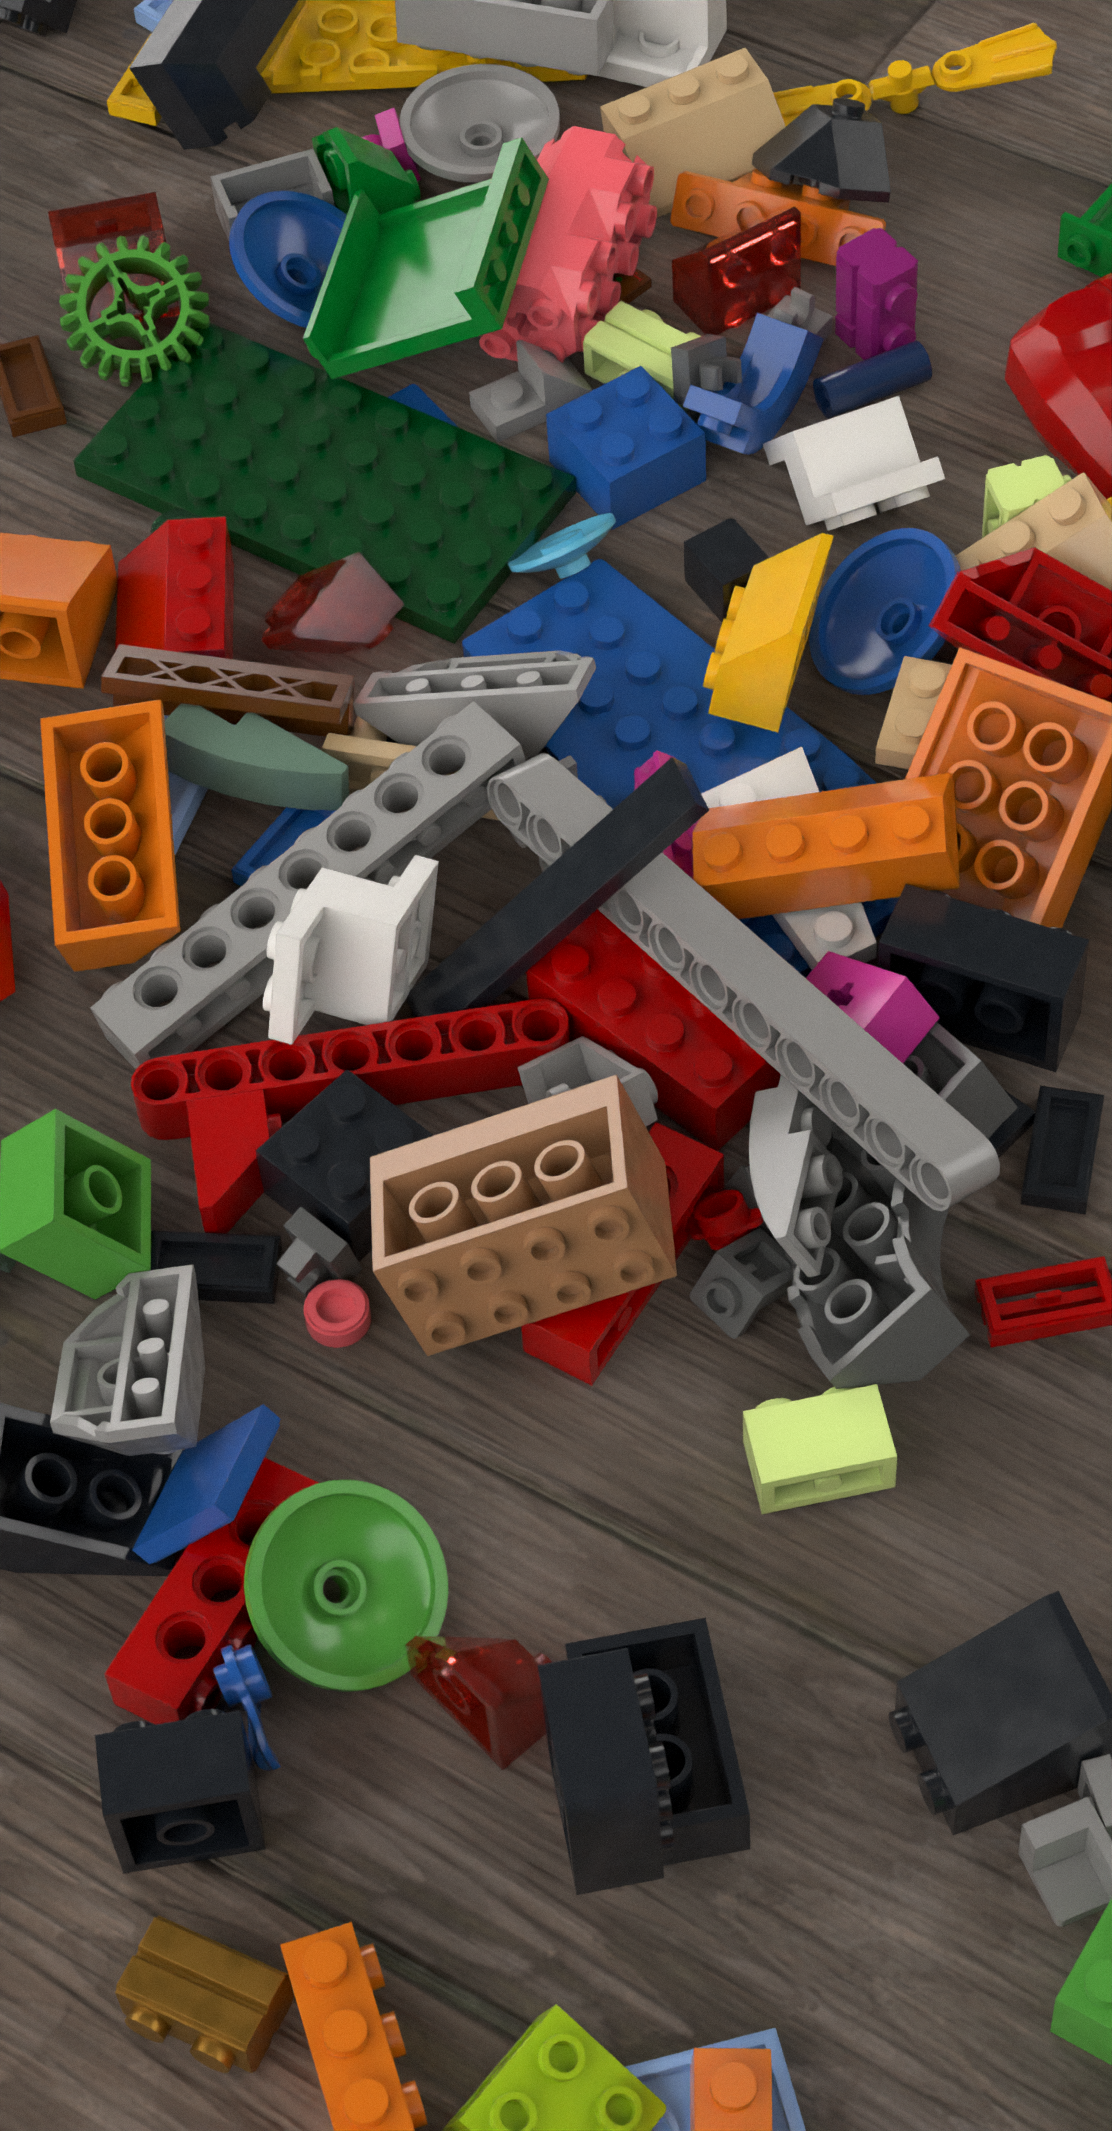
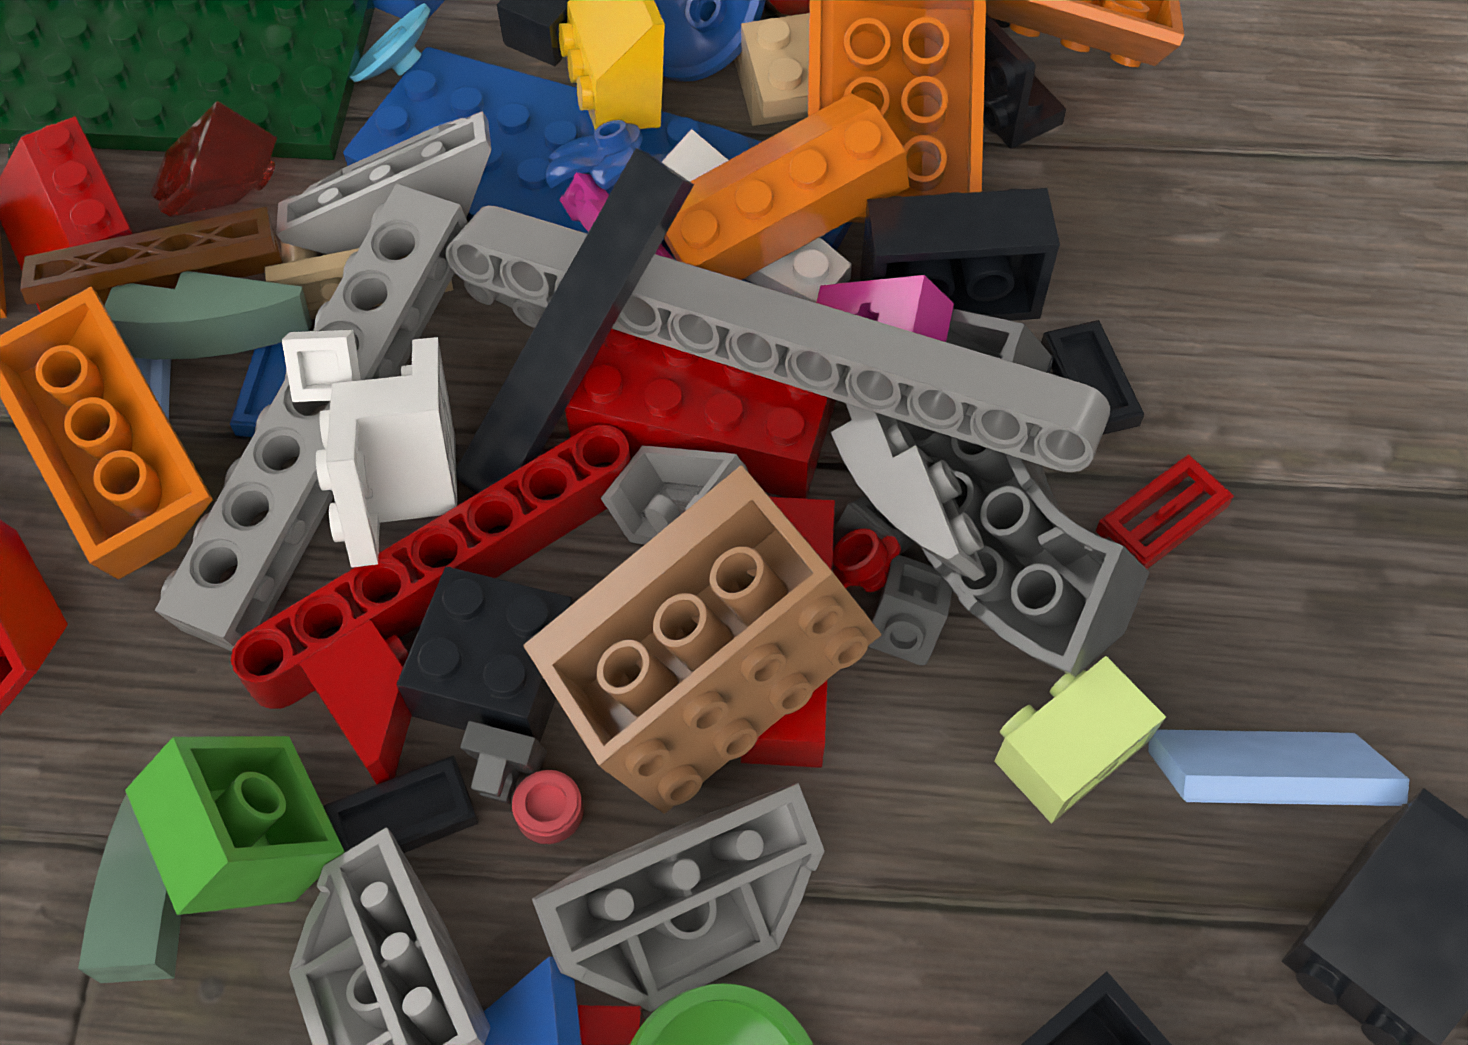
camera: 30 degrees left, 5 degrees up
none -> white plate [282,330,361,402]
none -> light grey wedge [532,783,825,1012]
none -> blue plate [546,120,643,190]
none -> light blue tile [1148,730,1409,806]

